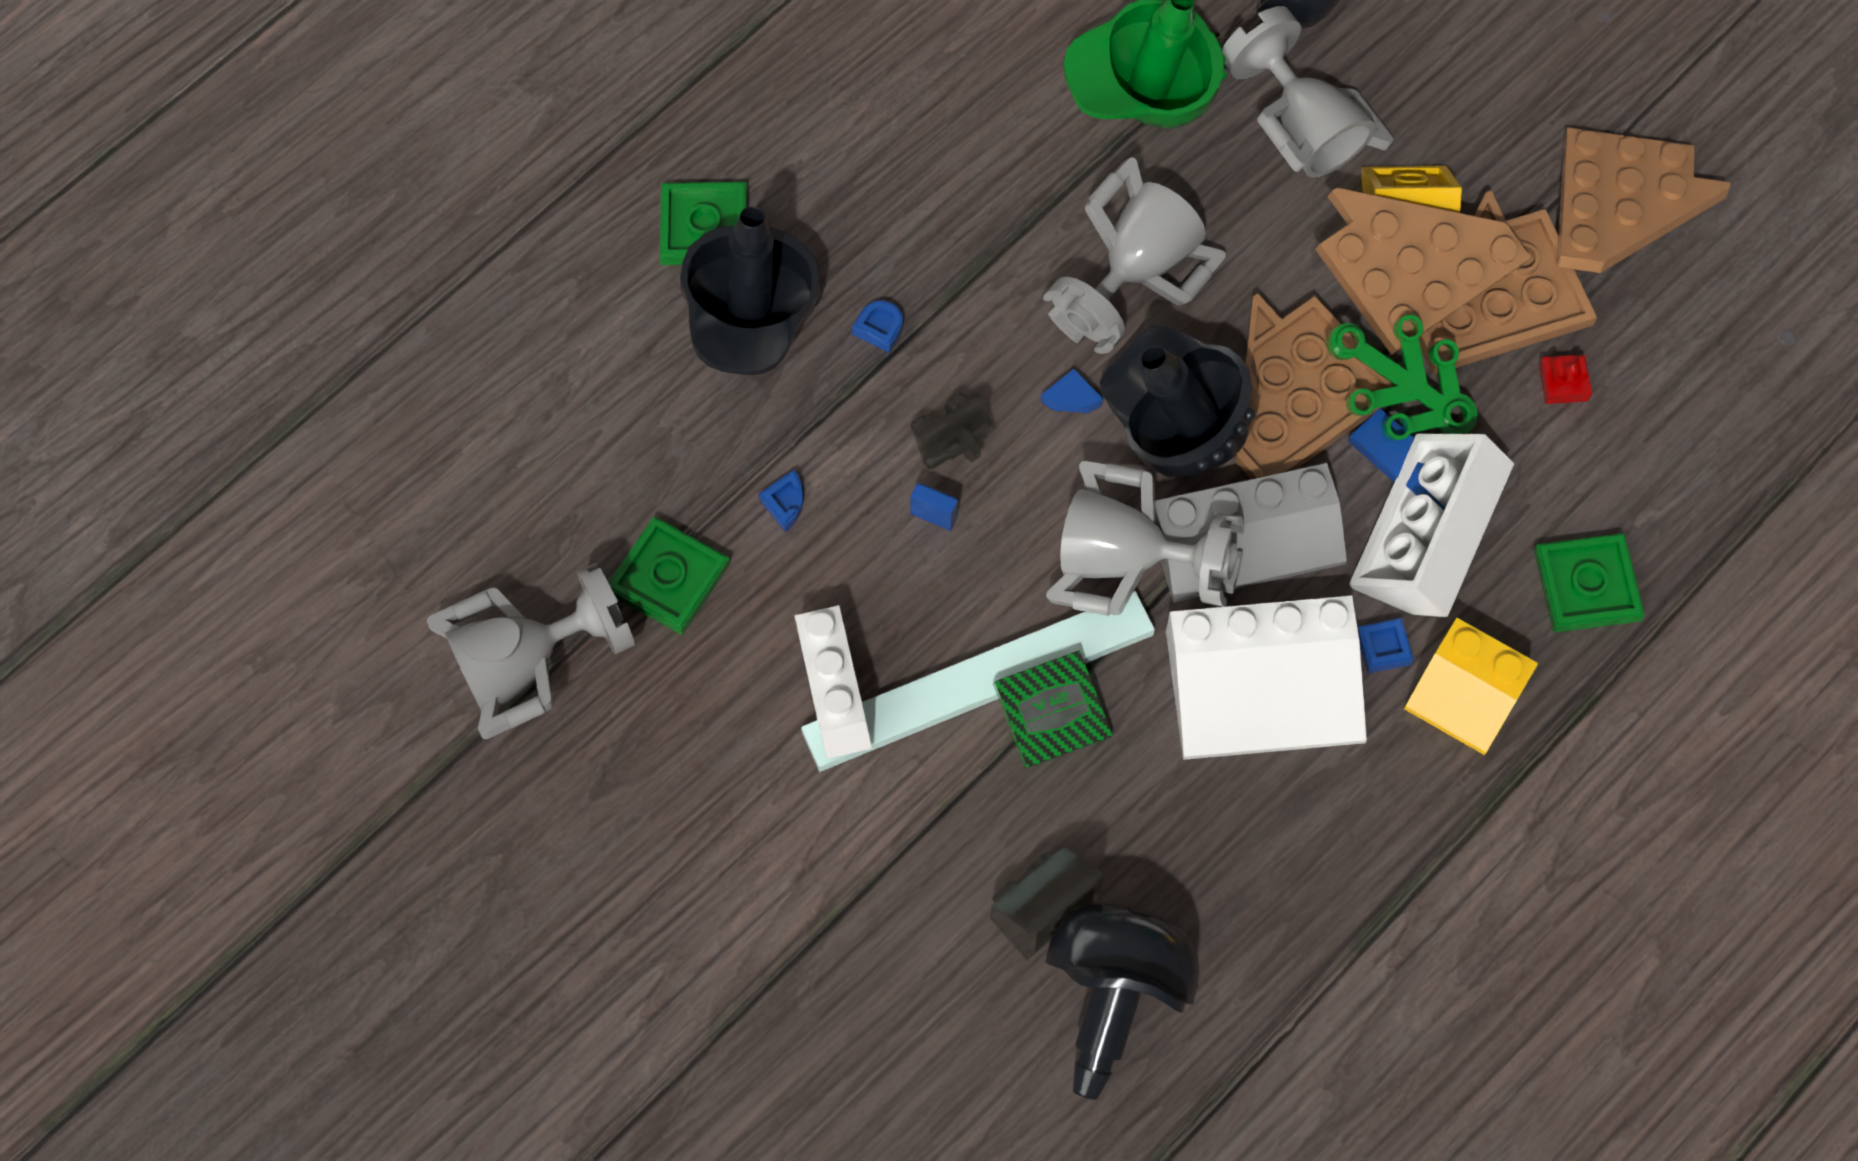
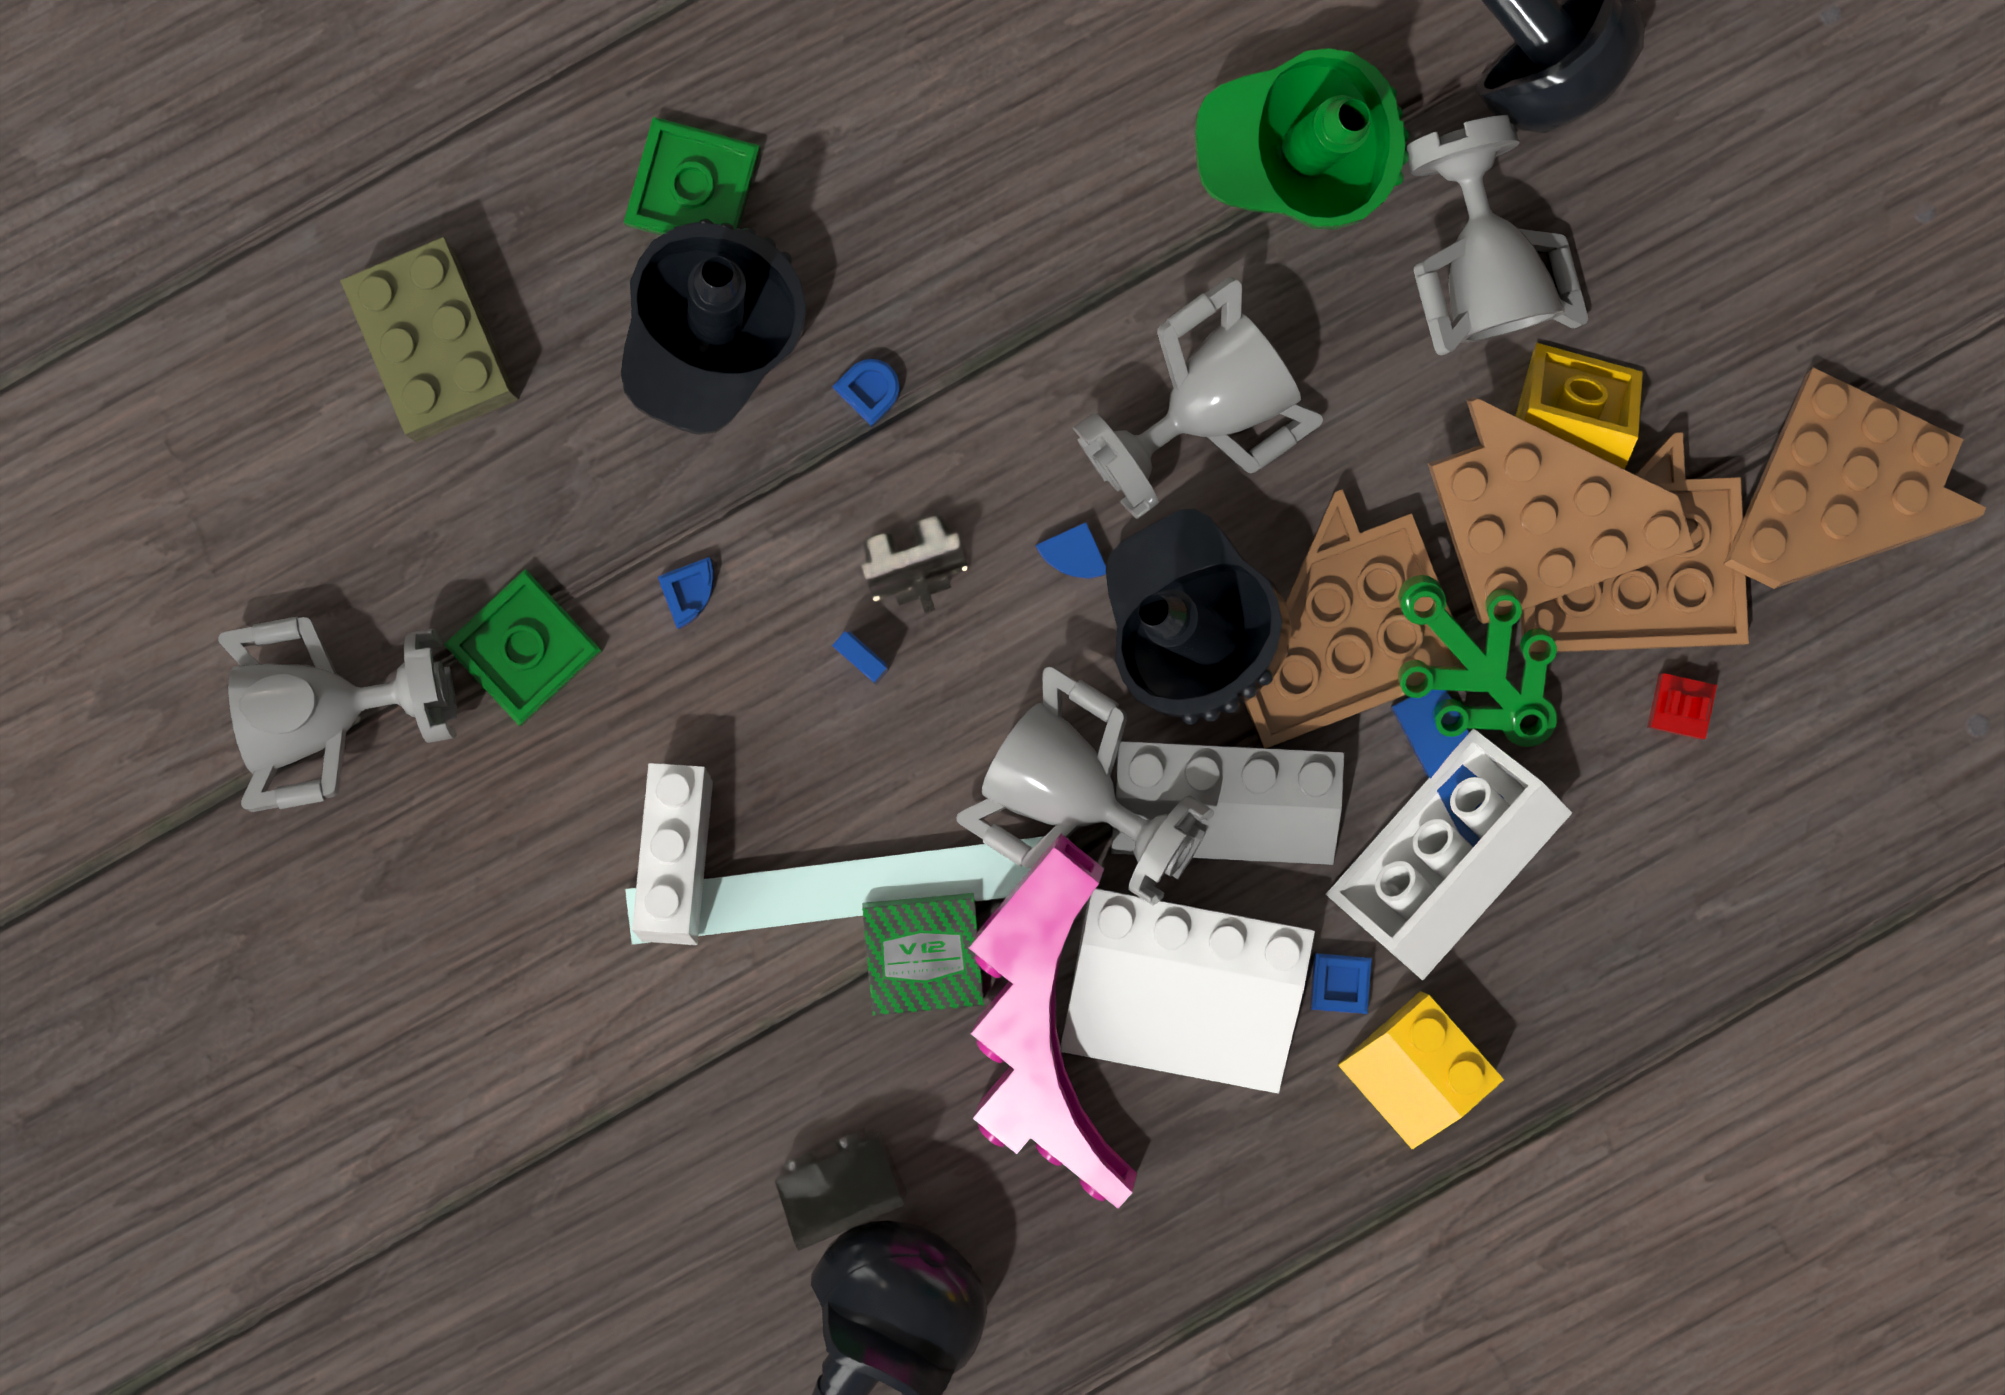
camera: 15 degrees right, 20 degrees up
green tile [1533,533,1645,633] -> none
none -> olive brick [340,237,519,443]
none -> arch [969,833,1137,1208]

